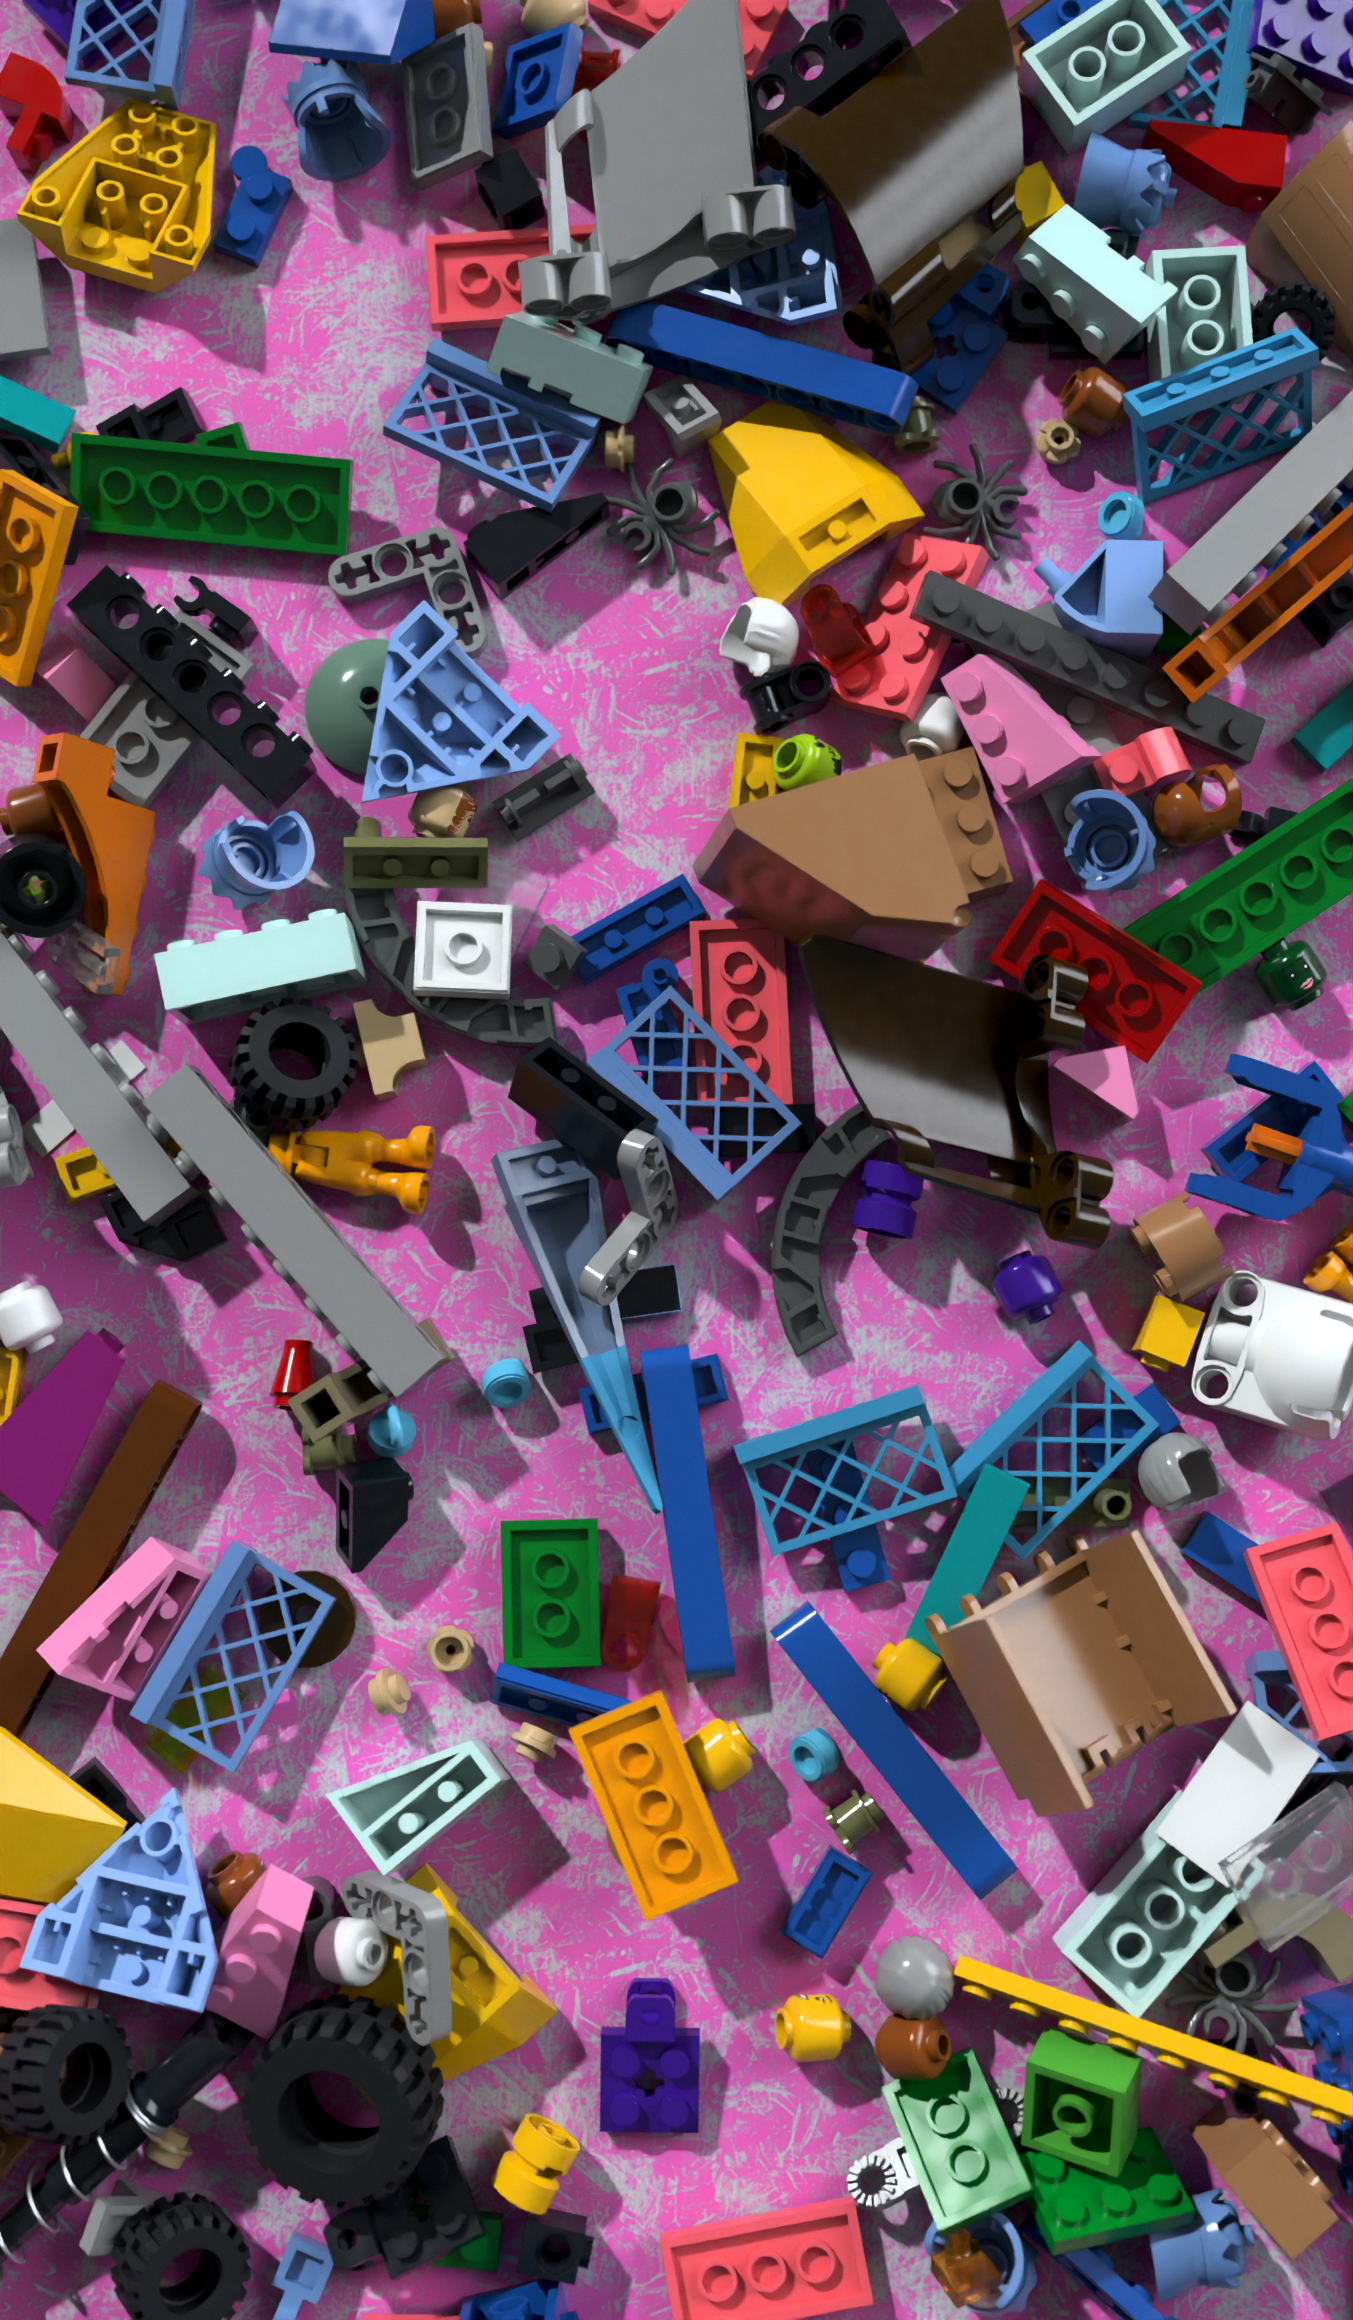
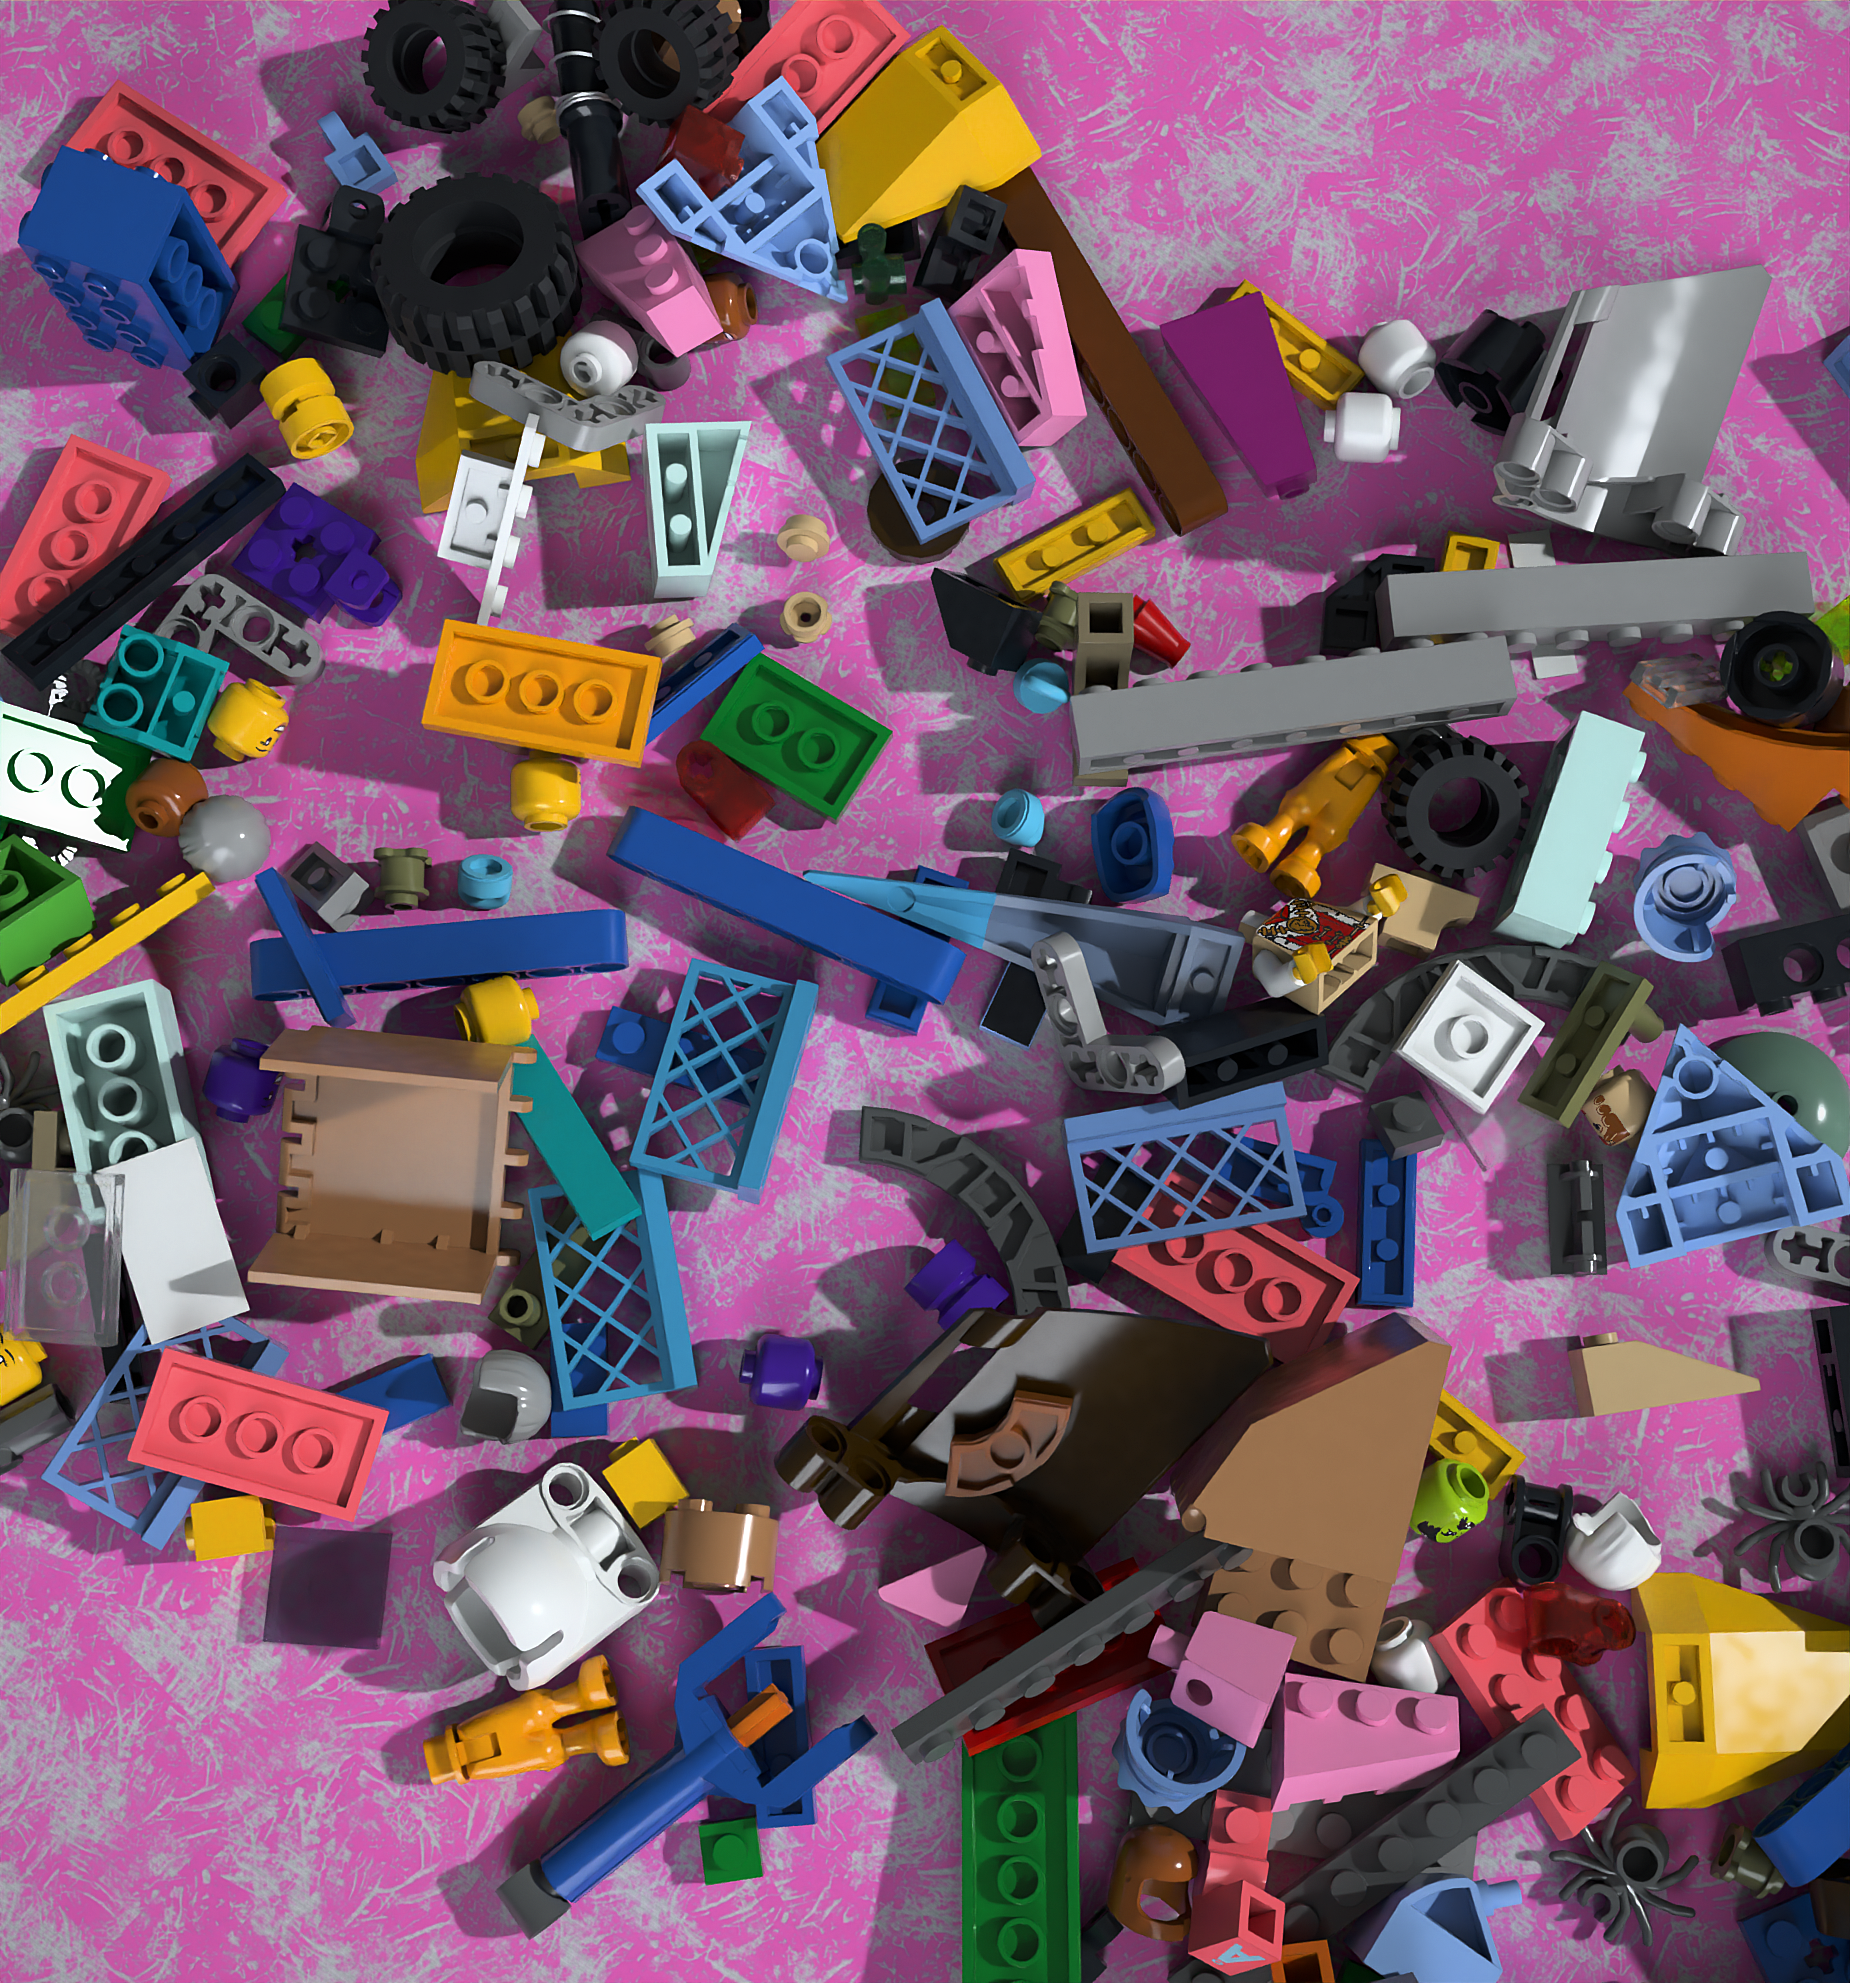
camera: 120 degrees right, 5 degrees down
blue plate [779,1844,873,1959] -> none
dark green head [1254,937,1327,1011] -> none
none -> black plate [0,453,286,692]
none -> teal slope [83,624,230,764]
none -> light grey beam [153,574,326,685]
none -> dark purple head [202,1038,284,1123]
none -> blue tile [254,867,357,1028]
none -> light grey slope [283,841,376,932]
none -> white bracket [437,413,546,626]
none -> clear red brick [654,104,745,201]
none -> clear green plate [851,223,907,305]
none -> dark grey plate [891,1529,1253,1765]
none -> black slope [912,185,1008,304]
none -> dark orange tile [945,1390,1073,1497]
none -> yellow tile [993,487,1156,605]
none -> blue piece [1091,787,1175,904]
none -> bright pink torso [1148,1611,1297,1749]
none -> coral brick [1188,1880,1285,1976]
none -> torso [1238,874,1408,1015]
none -> tan slope [1567,1332,1761,1418]

